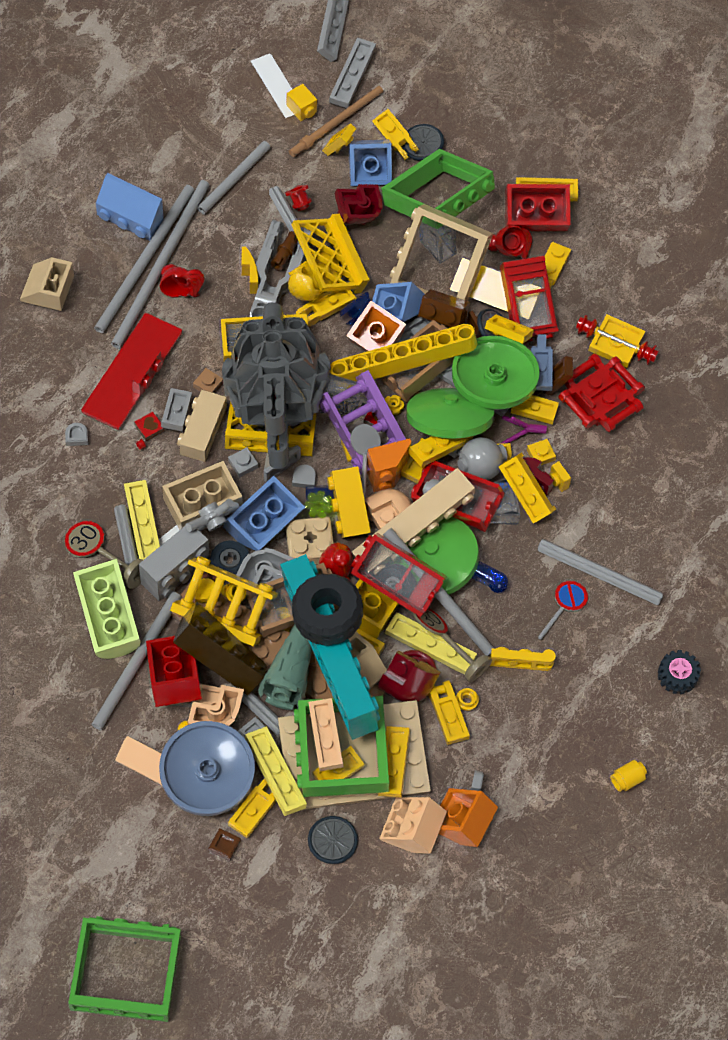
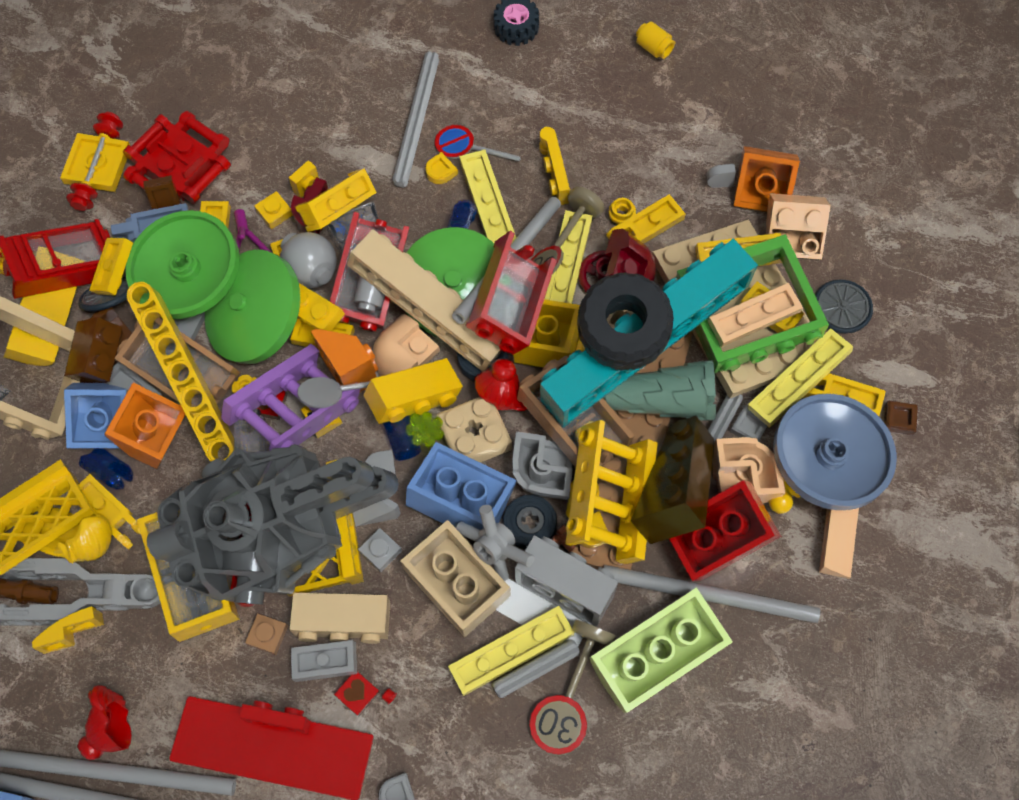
camera: 100 degrees left, 5 degrees up
none -> yellow tile [426,152,458,184]
none -> light yellow plate [459,149,516,243]

